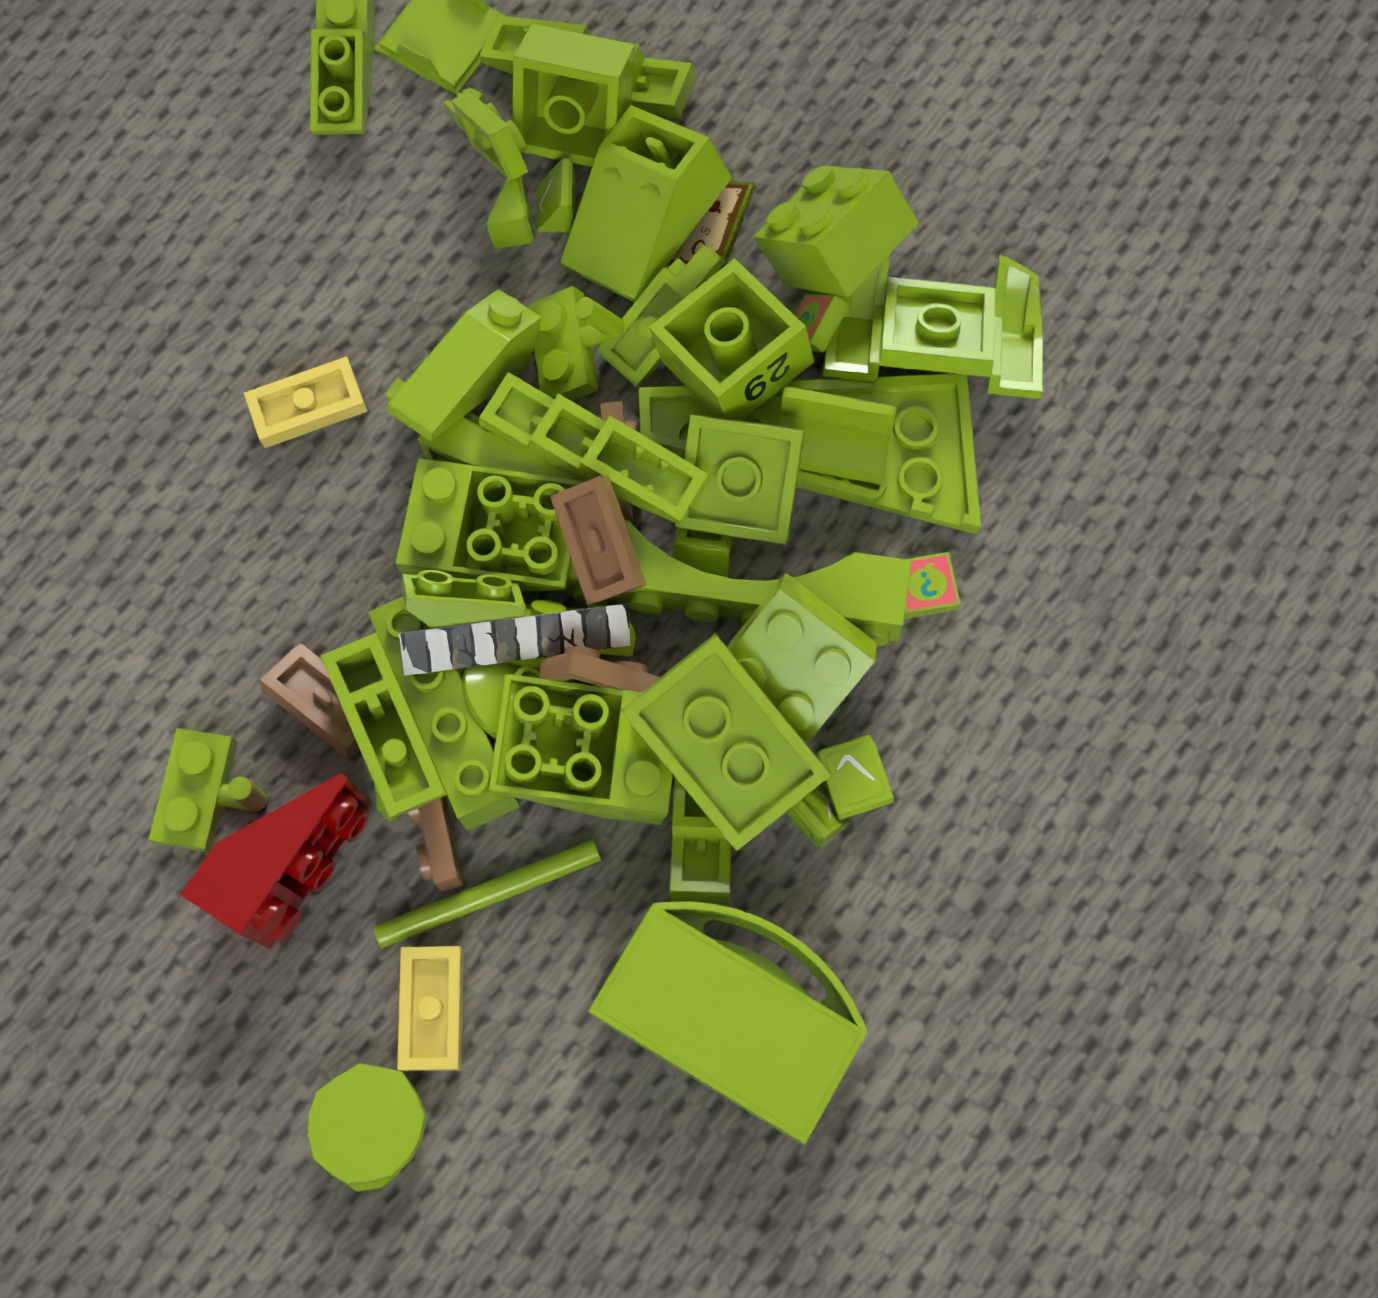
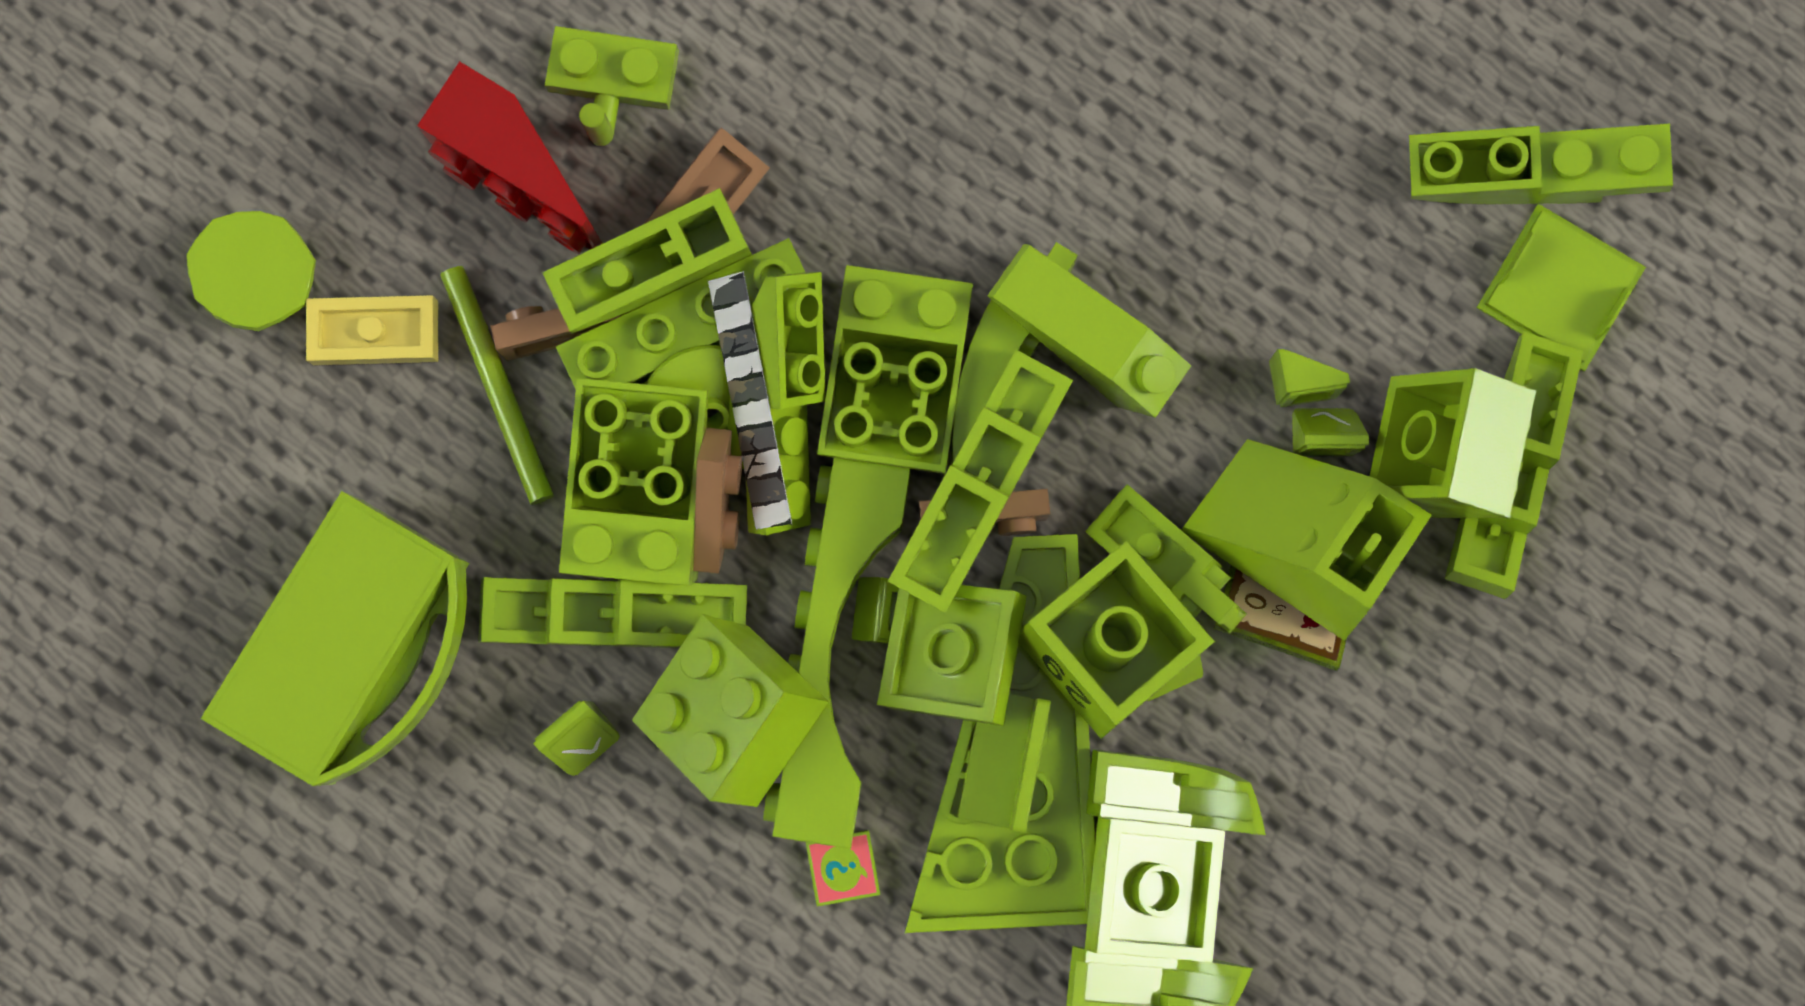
camera: 85 degrees right, 10 degrees up
light yellow plate [244,356,368,448] -> none
lime hinge [443,88,528,181] -> none
lime plate [528,286,624,401] -> none
medium nougat plate [550,476,647,606] -> none
lime plate [622,633,831,851] -> none
lime brick [753,165,919,297] -> none
lime tile [795,294,849,353] -> none
lime slope [817,735,894,820] -> none

